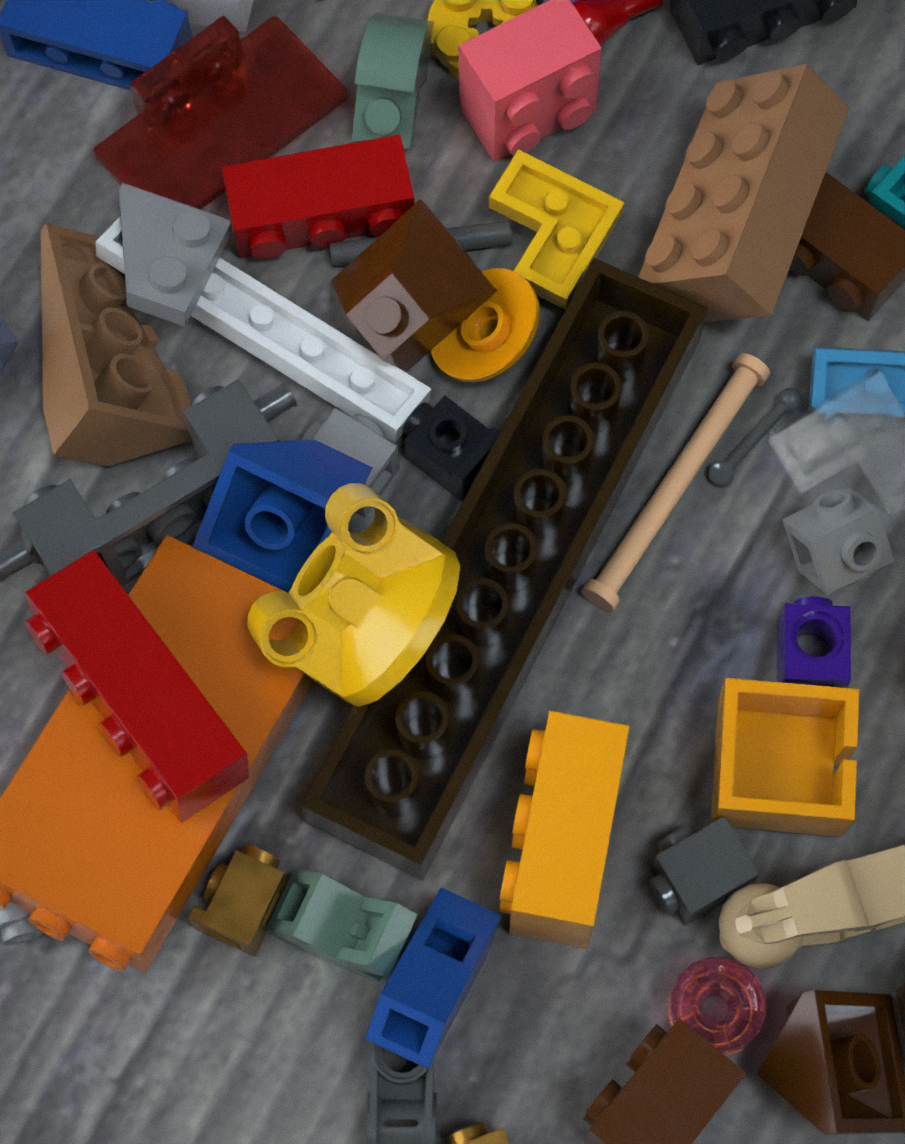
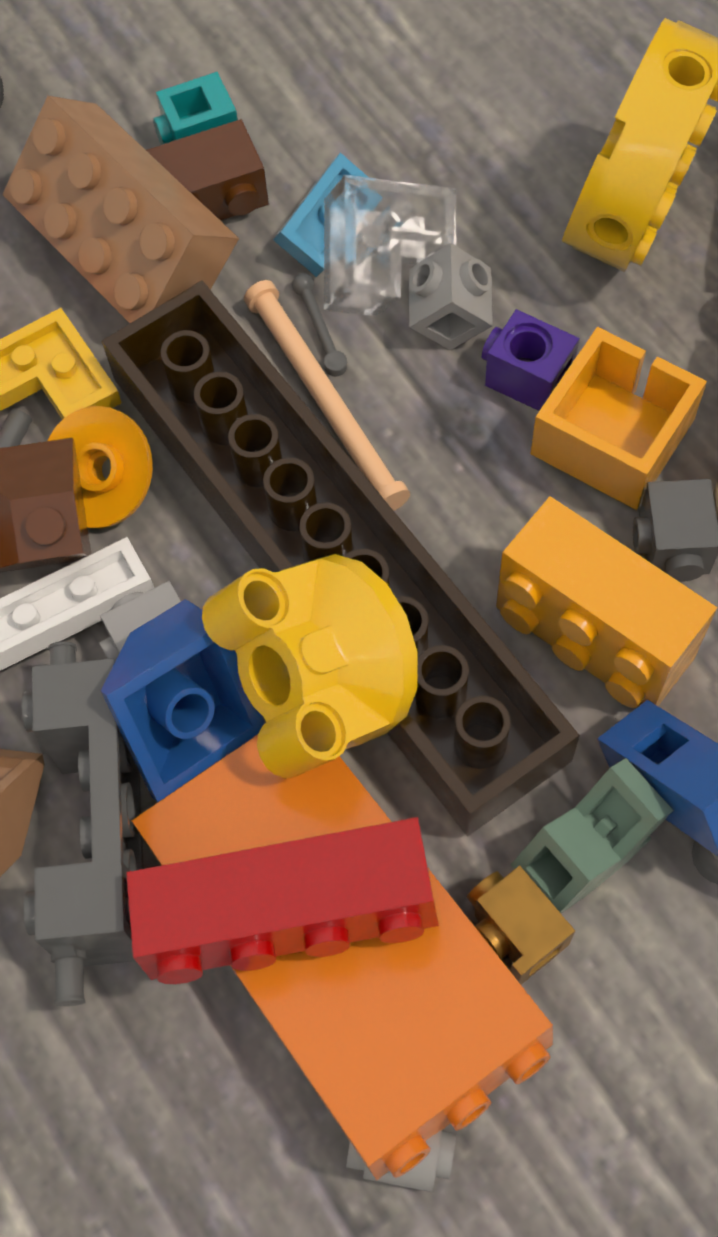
camera: 60 degrees left, 5 degrees down
black brick [403,395,500,502] -> none

